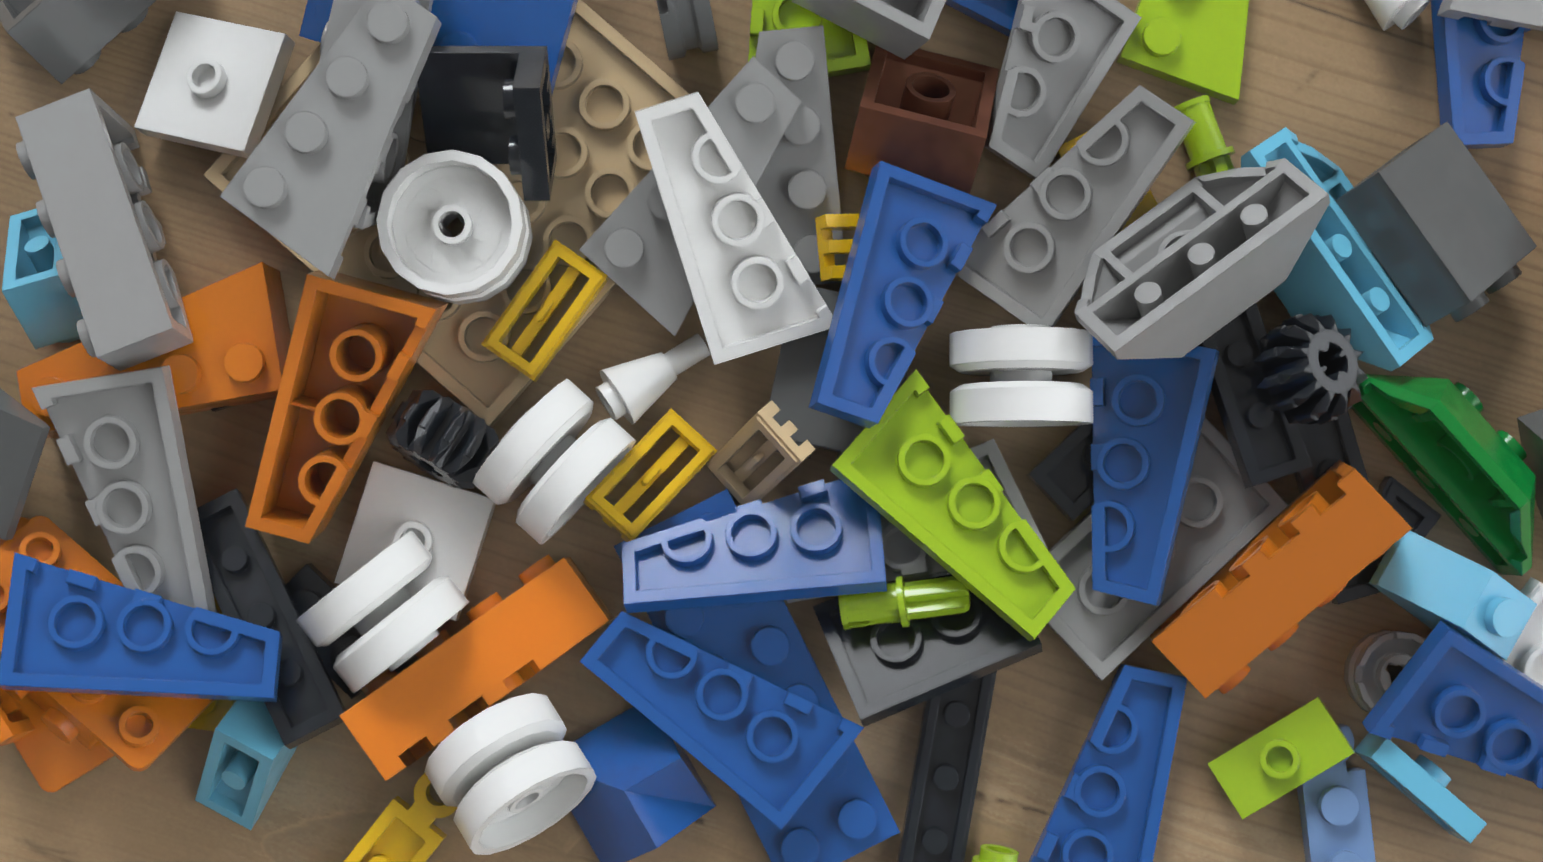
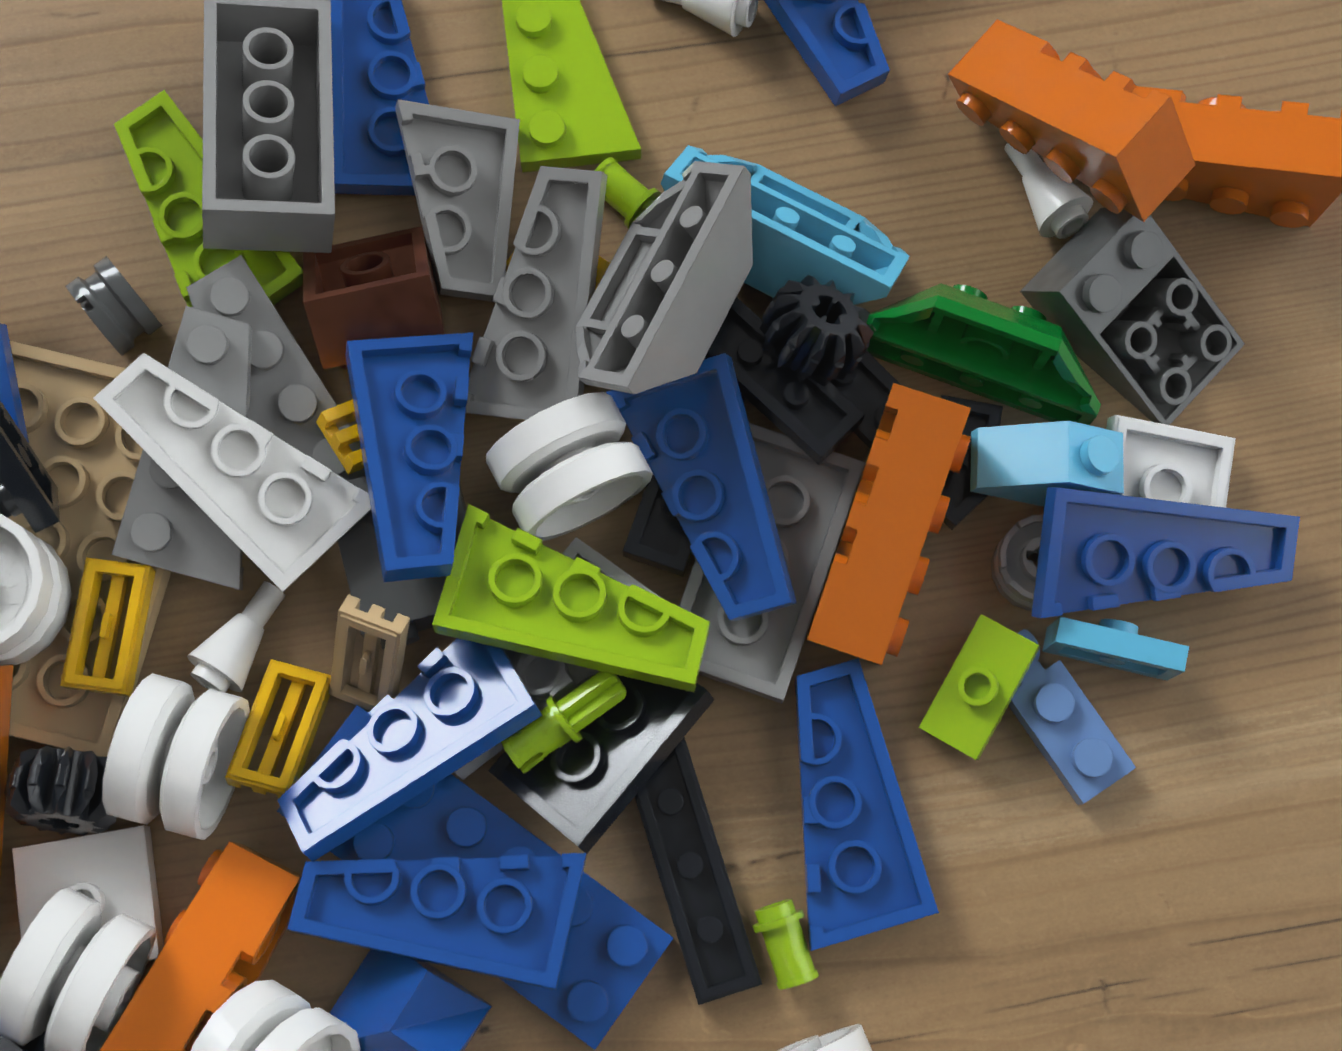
camera: 30 degrees left, 10 degrees down
dark grey brick [1335,121,1537,327] -> none

